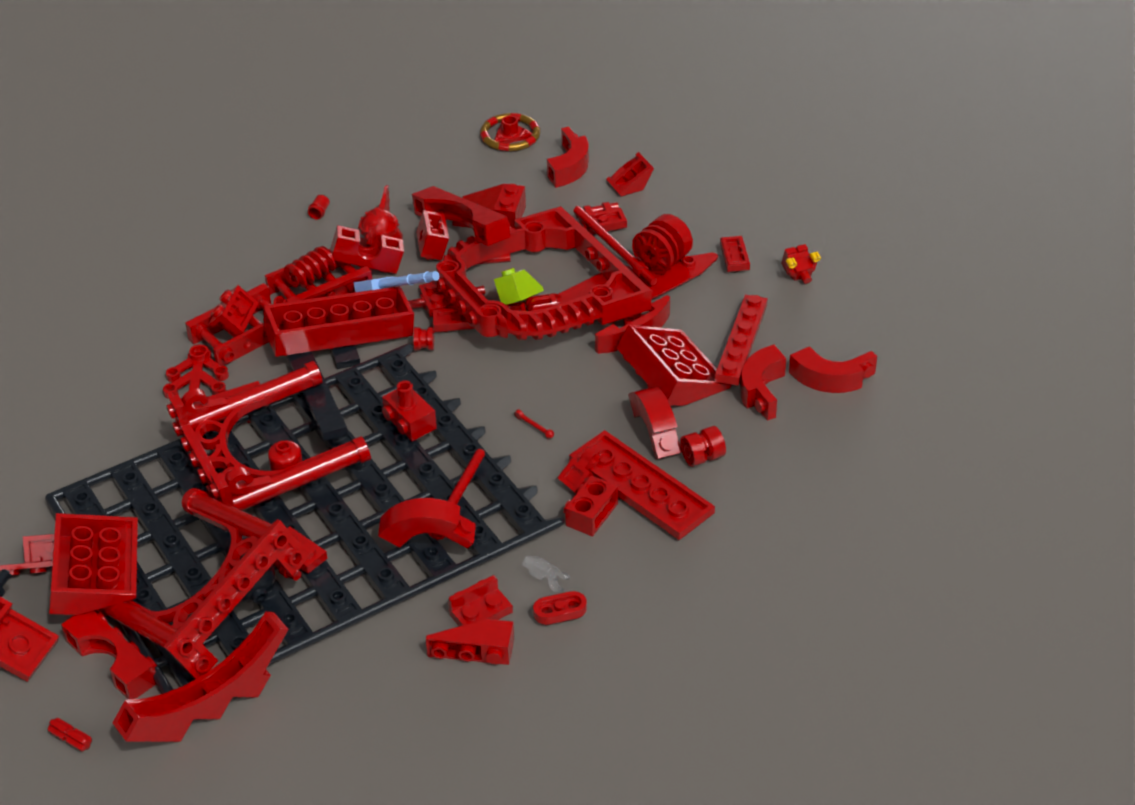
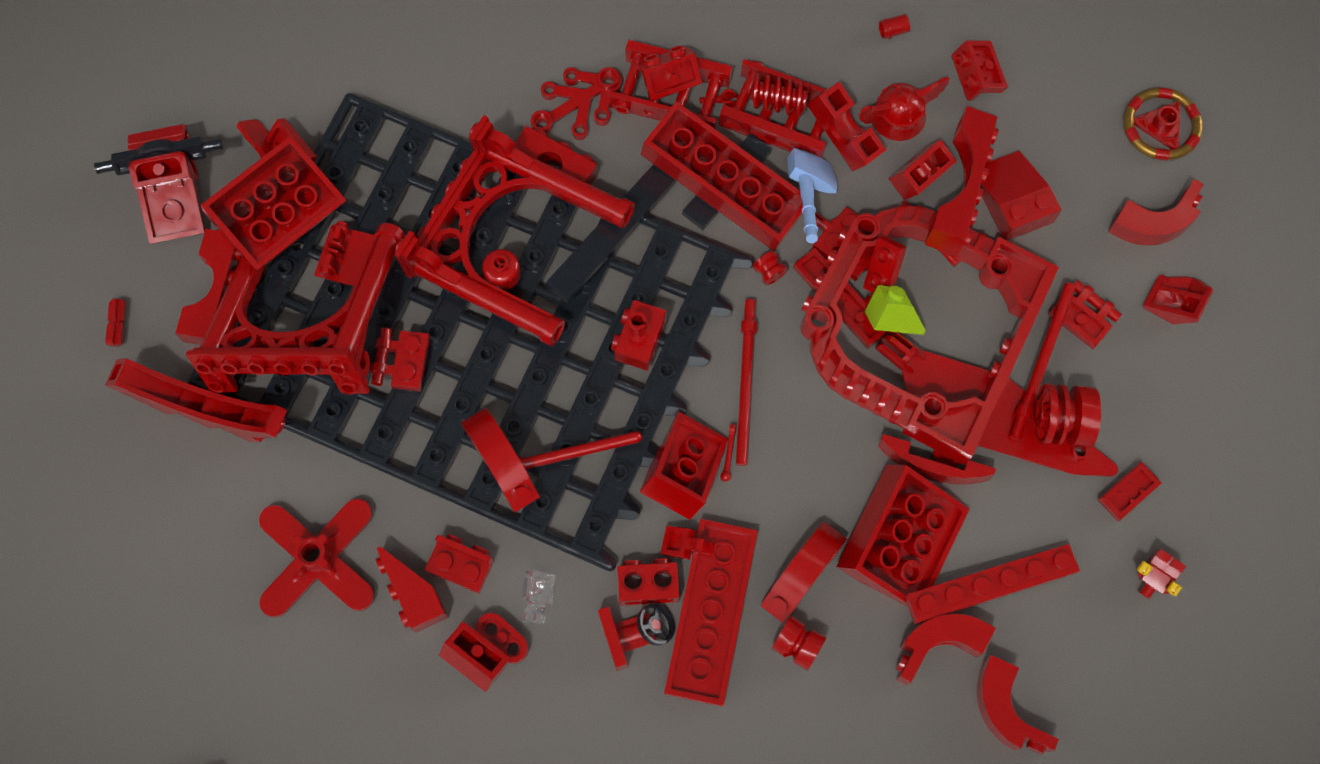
camera: 55 degrees right, 30 degrees up
none -> red piece [259,499,375,618]
none -> red hinge [314,221,374,286]
none -> red brick [439,621,510,693]
none -> red piece [597,604,675,671]
none -> red slope [640,412,728,520]
none -> red bar [736,299,758,466]
none -> red plate [863,235,907,308]
none -> red bracket [951,40,1008,101]

